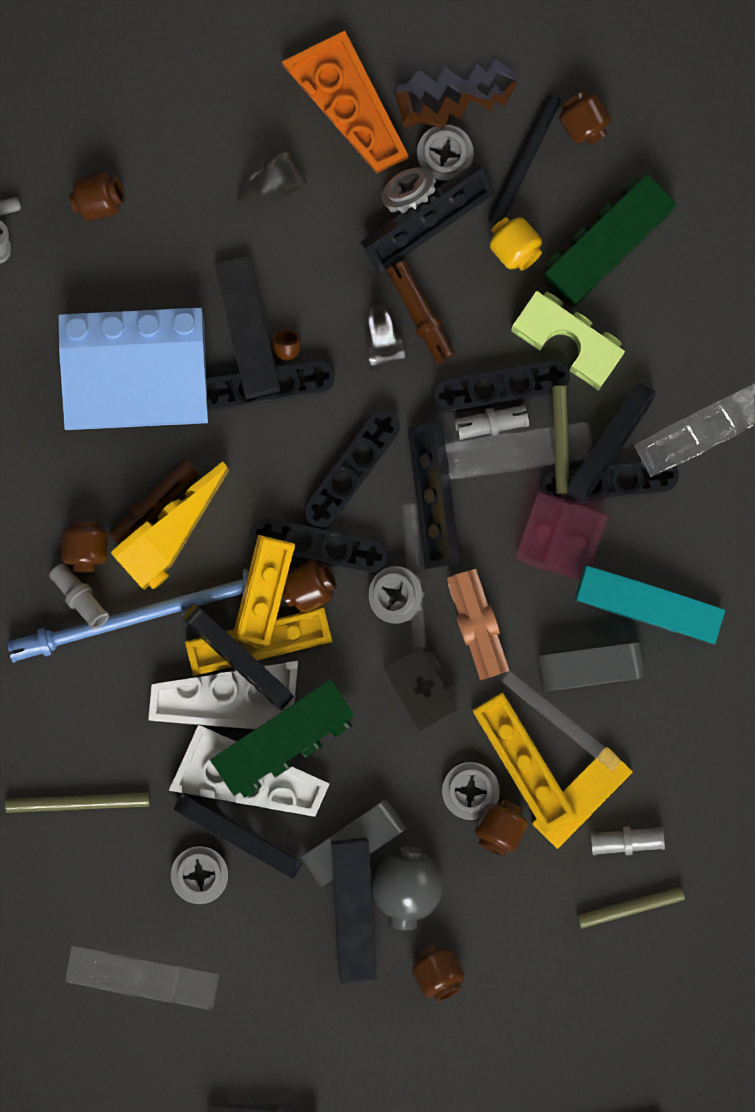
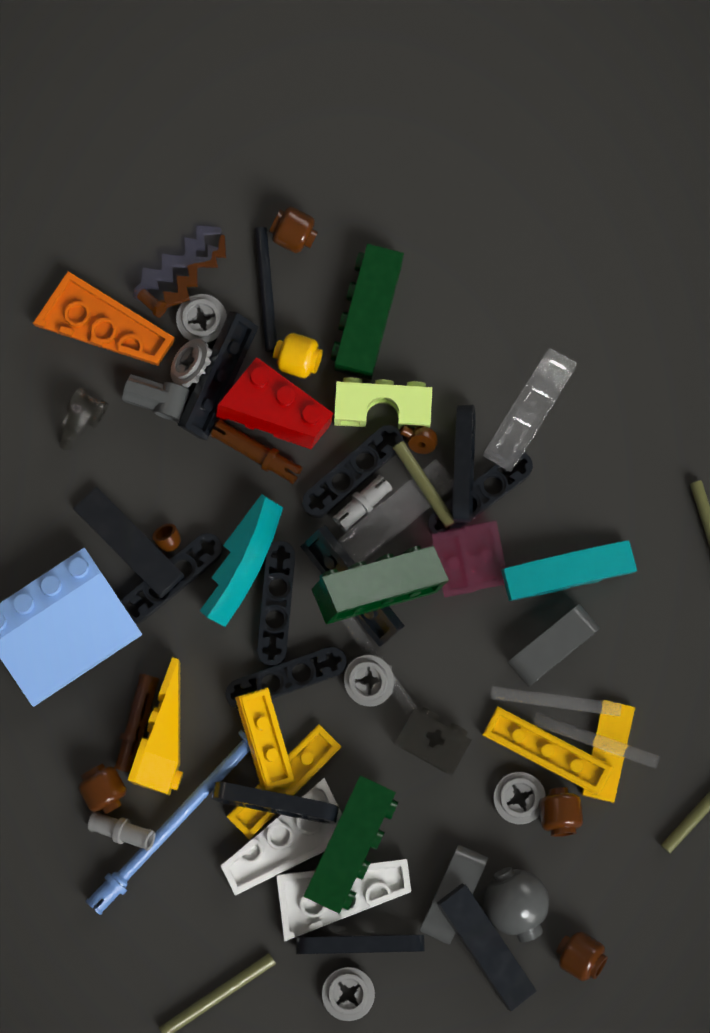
camera: 35 degrees left, 5 degrees down
reddish brown head [282,560,337,613] -> none
clear smoke piece [365,300,406,370] -> none
nougat piece [447,569,509,681] -> none
light grey pin [591,826,665,856] -> none
none -> dark grey piece [122,374,191,422]
none -> teal slope [200,494,283,627]
none -> red wedge [216,357,334,449]
none -> brick [311,546,449,625]
none -> reddish brown piece [399,425,438,454]
none -> clear bar [533,713,660,769]

